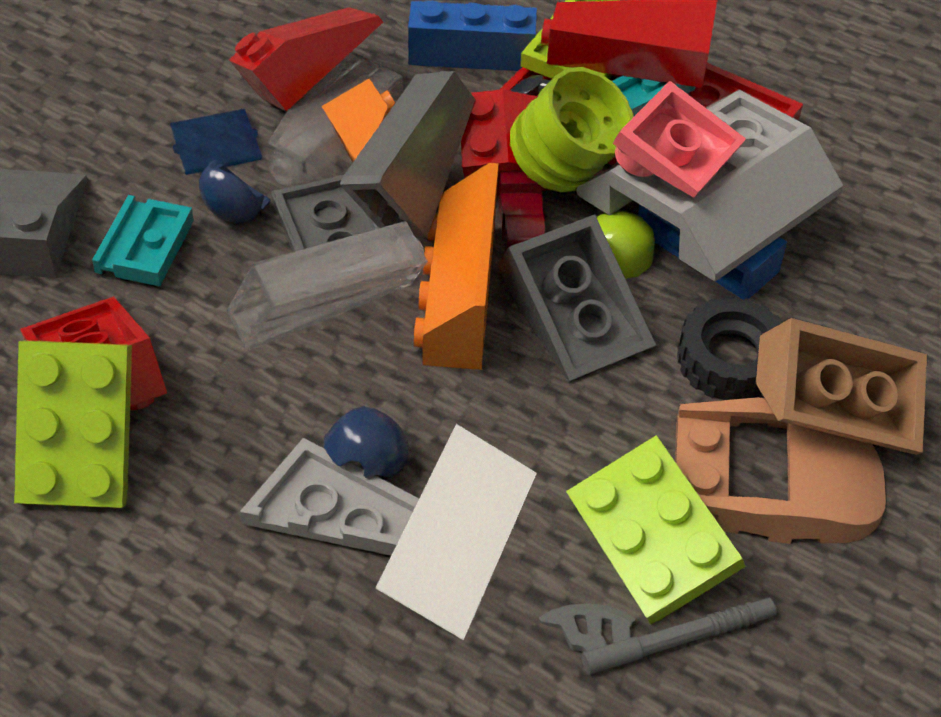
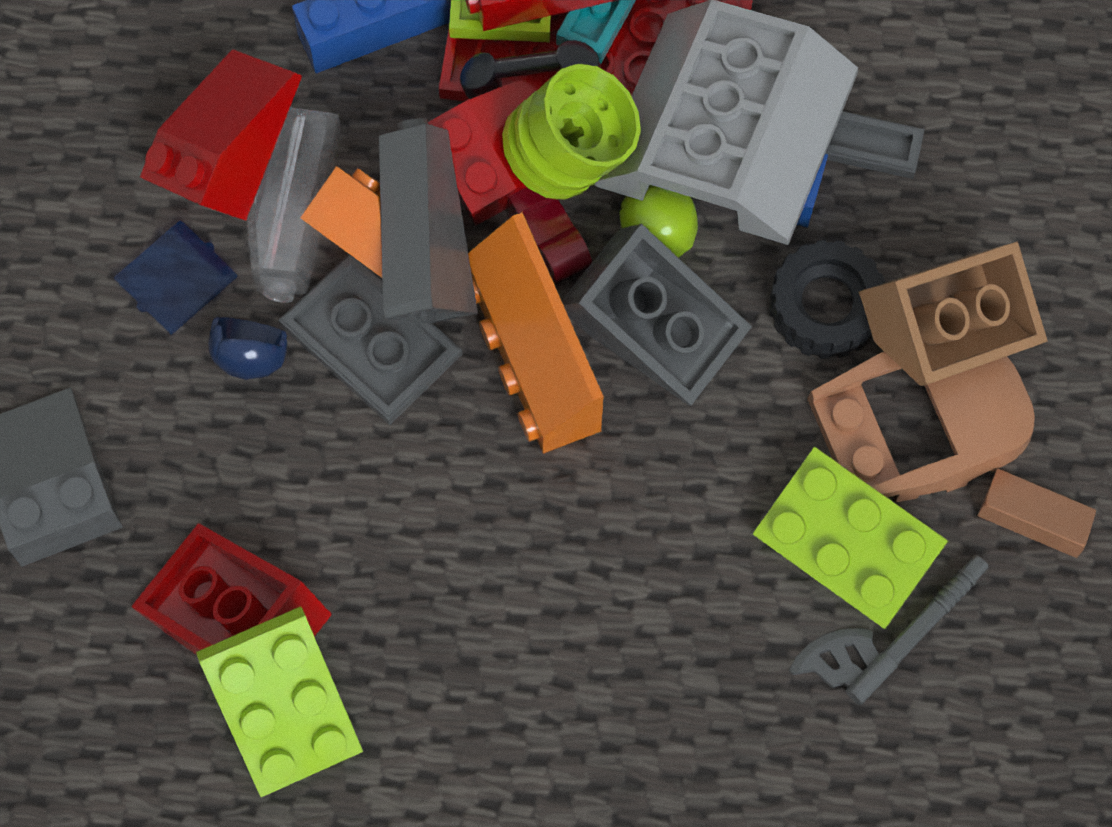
camera: 25 degrees left, 20 degrees up
teal plate [92,195,194,286] -> none
clear slope [226,221,428,352] -> none
light grey wing [240,438,419,555] -> none
dark blue hair [324,406,409,478] -> none
white sticker [376,424,537,640] -> none
coral slope [613,81,746,198] -> none
none -> dark grey tile [825,111,925,179]
none -> nougat slope [977,468,1096,558]

